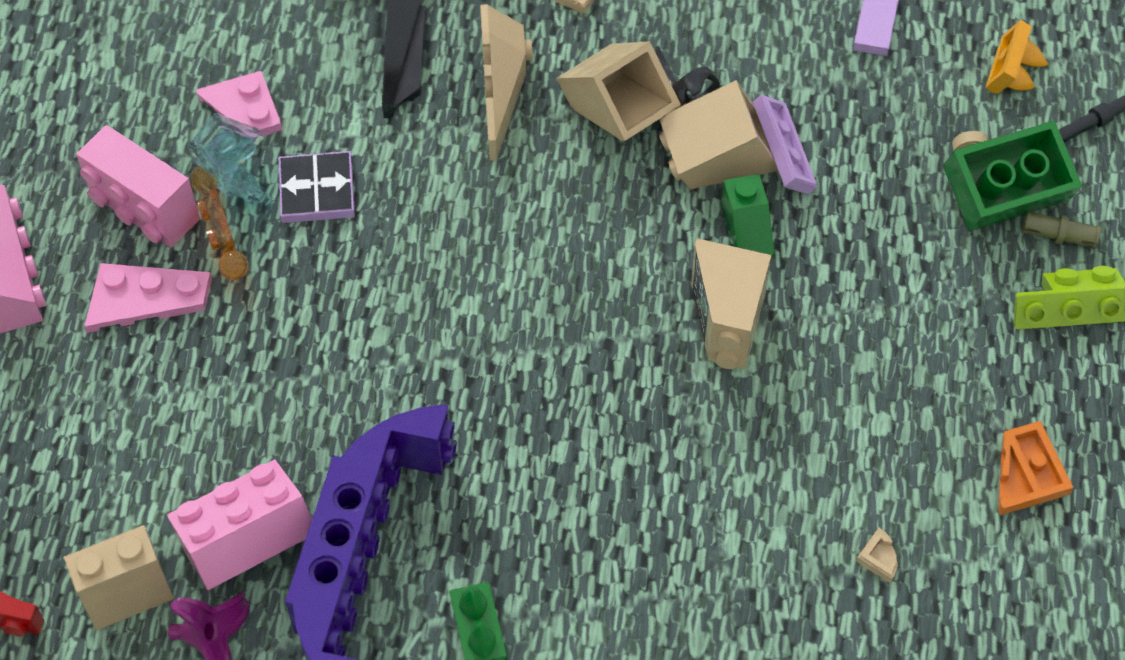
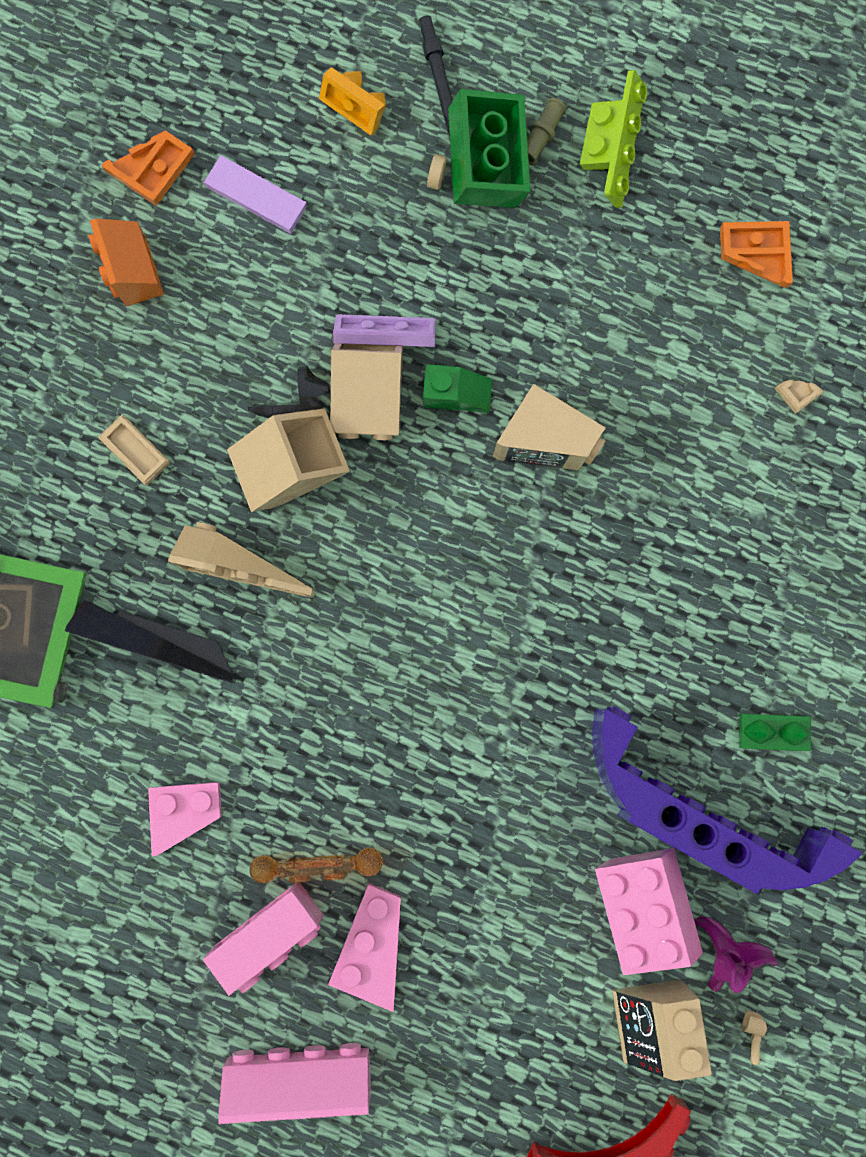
camera: 80 degrees left, 25 degrees up
clear light blue bracket [188,113,274,206] -> none
black tile [279,151,355,223] -> none

